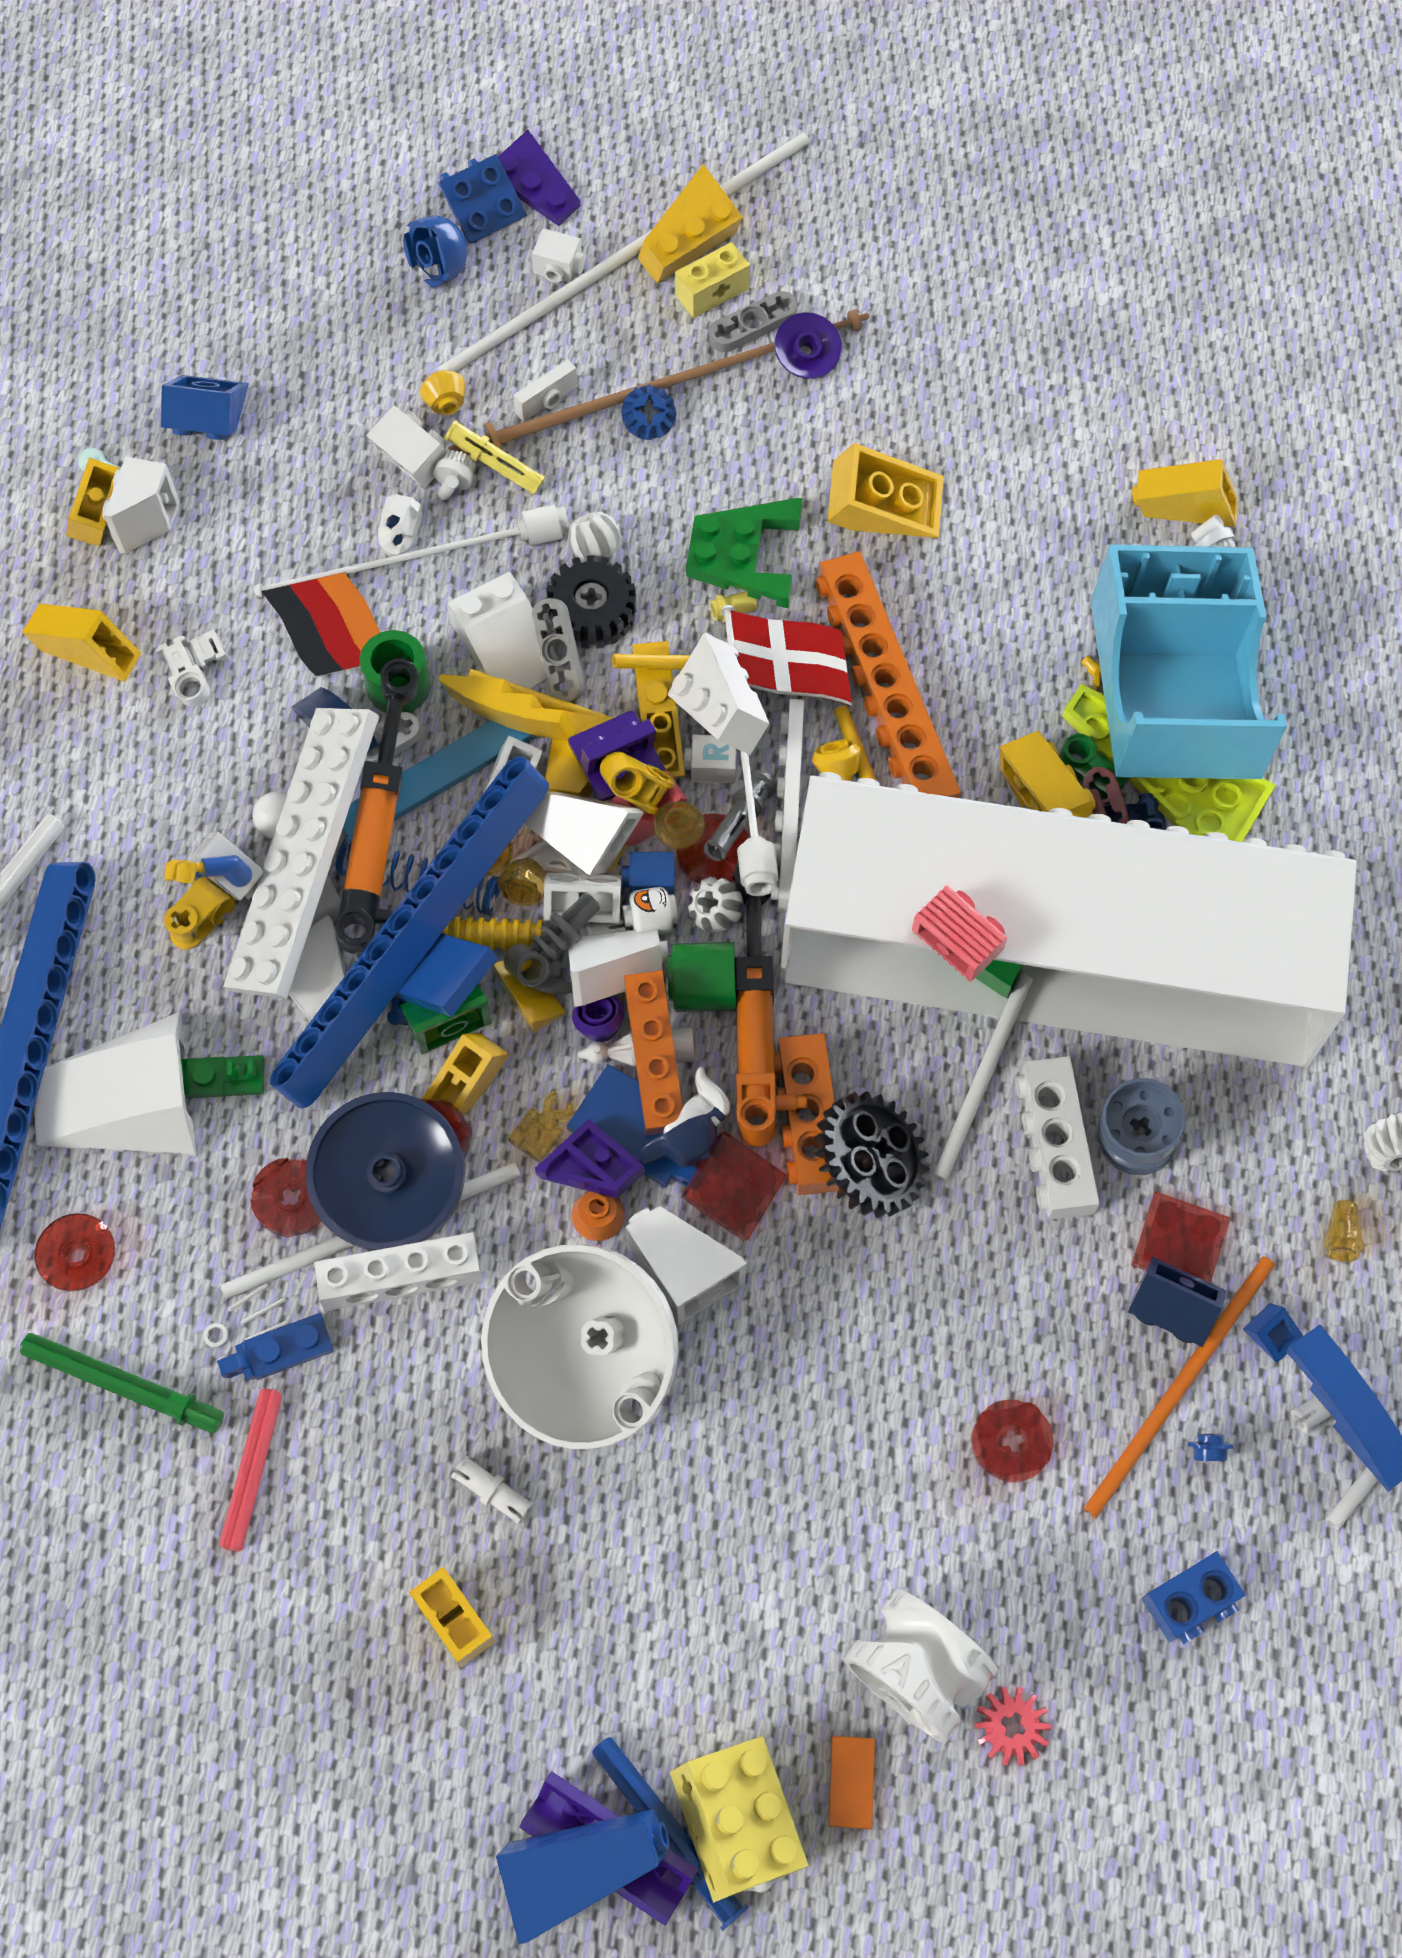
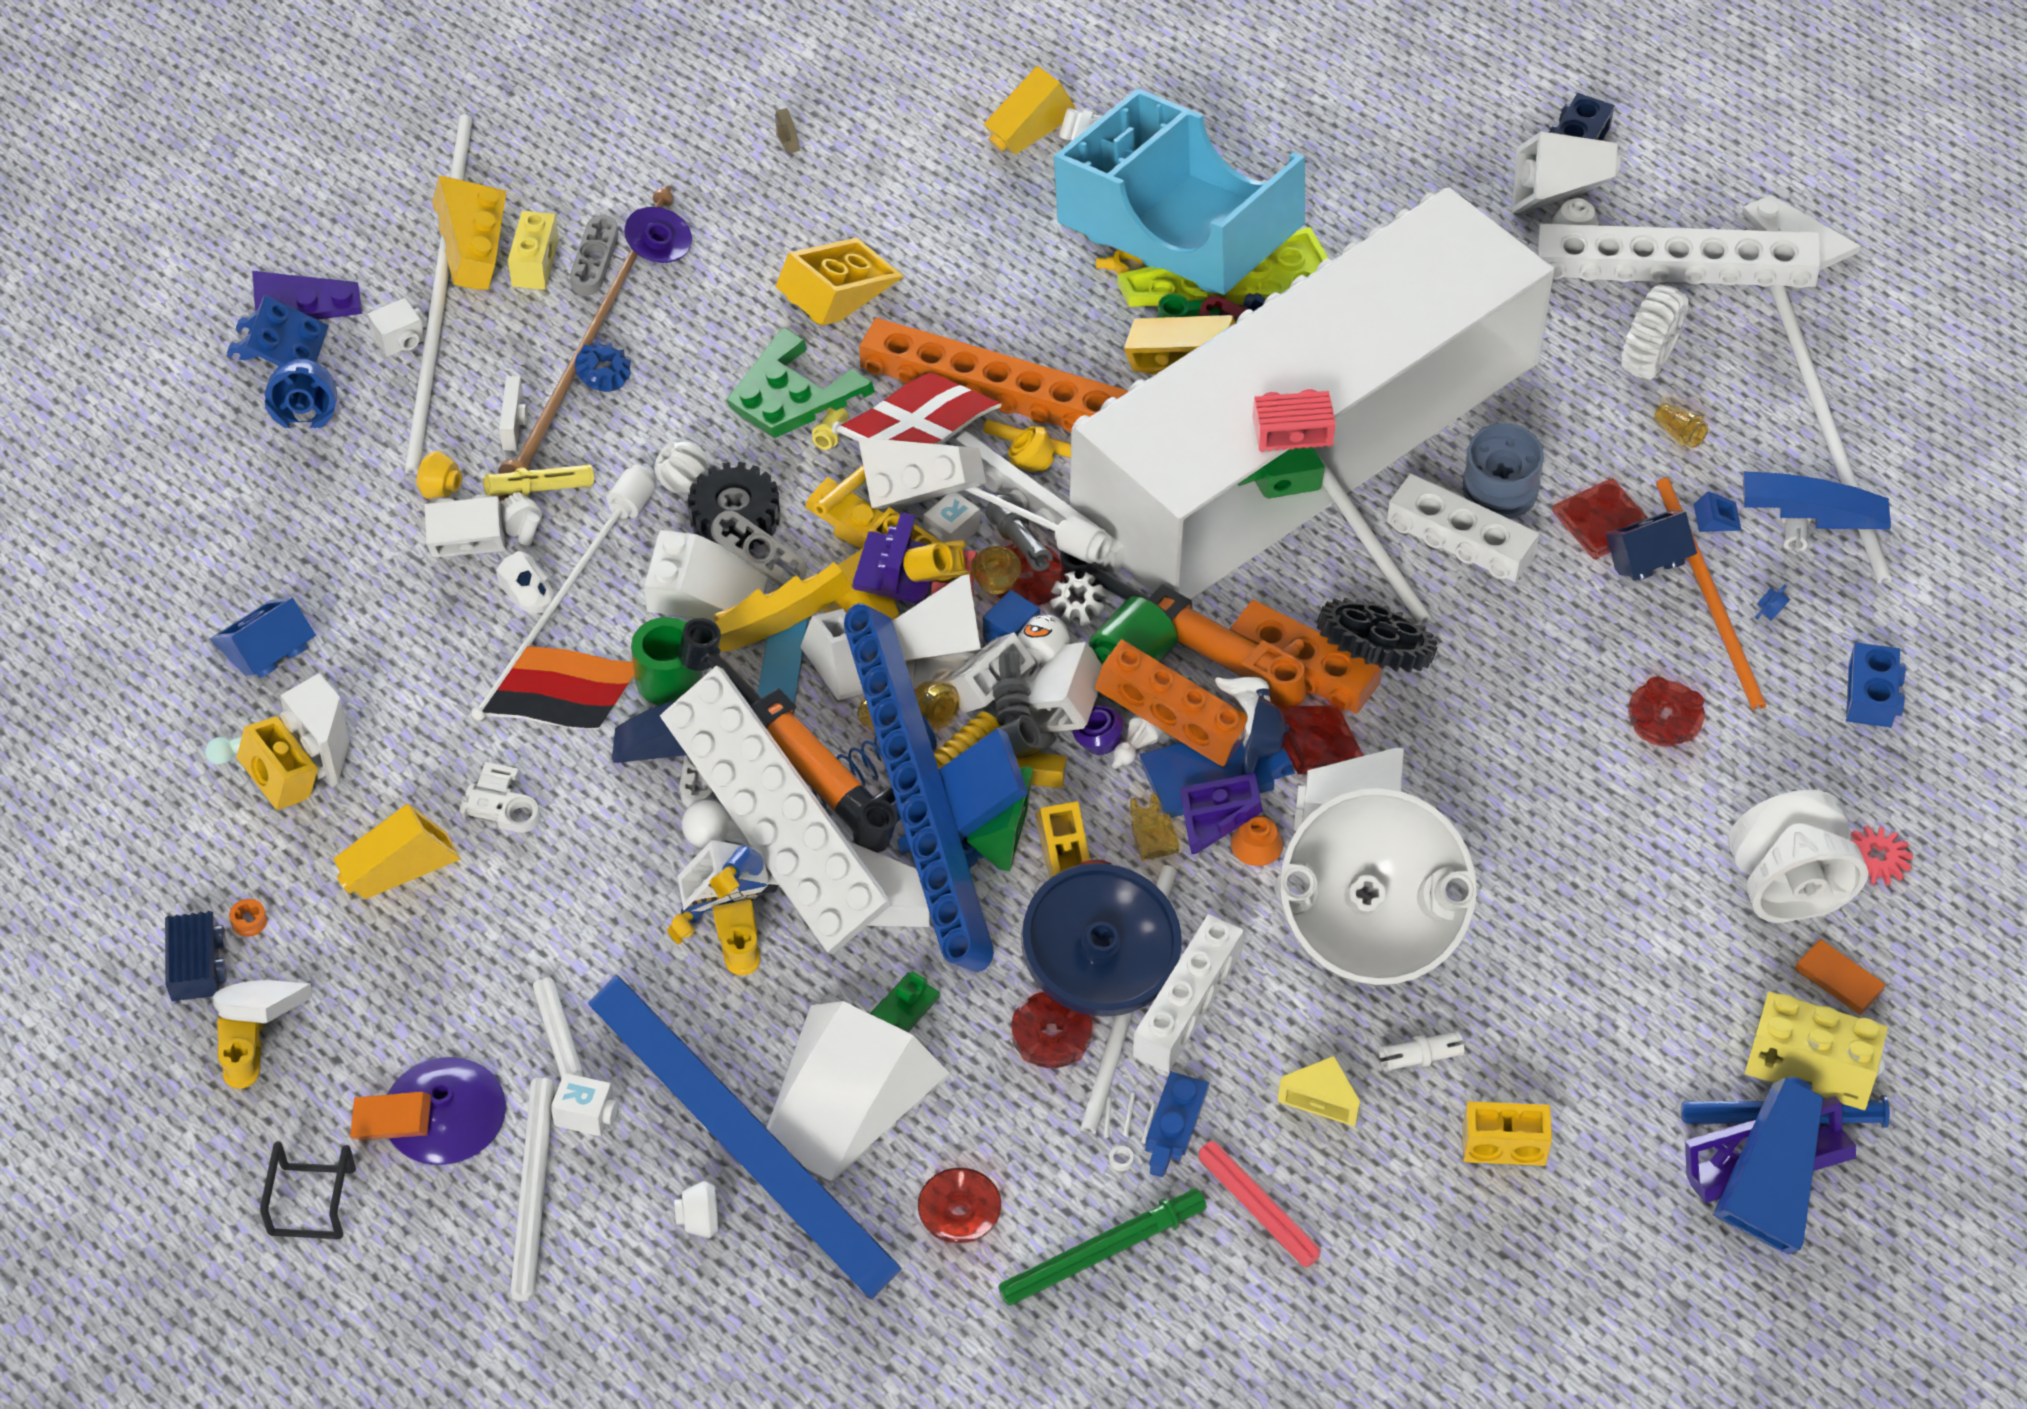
camera: 50 degrees left, 15 degrees down
none -> dark tan tile [775,108,800,154]
none -> light yellow slope [1277,1056,1361,1127]

